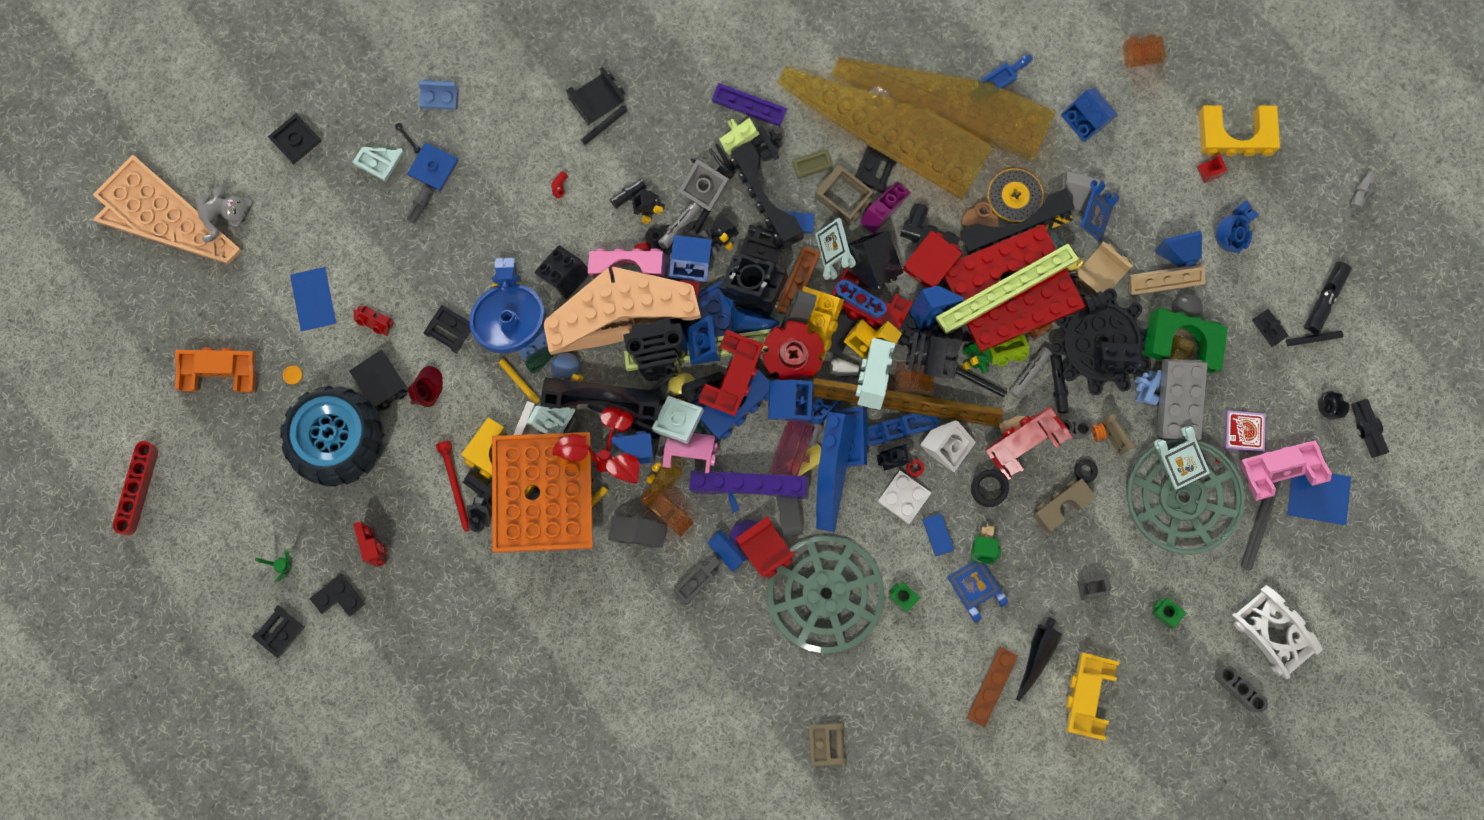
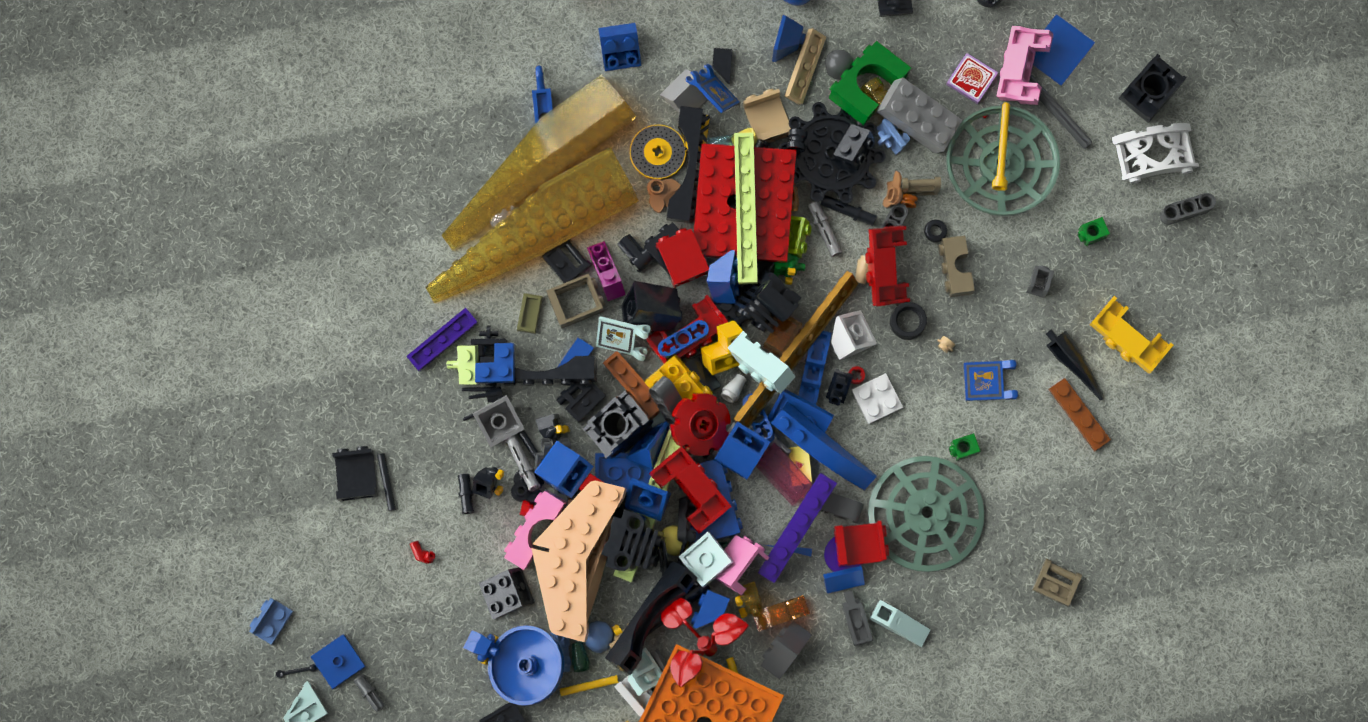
camera: 60 degrees left, 0 degrees up
blue tile [922,514,954,557] -> none
black bar [956,366,1007,398] -> none
green brick [970,536,1001,565] -> none
light aqua flag [1154,426,1210,490] -> none
none -> blue plate [475,343,515,383]
none -> black tile [712,48,732,84]
none -> light aqua slope [869,600,930,647]
none -> medium nougat plate [883,171,903,208]
none -> yellow piece [992,102,1010,191]
none -> black piece [1119,54,1187,123]

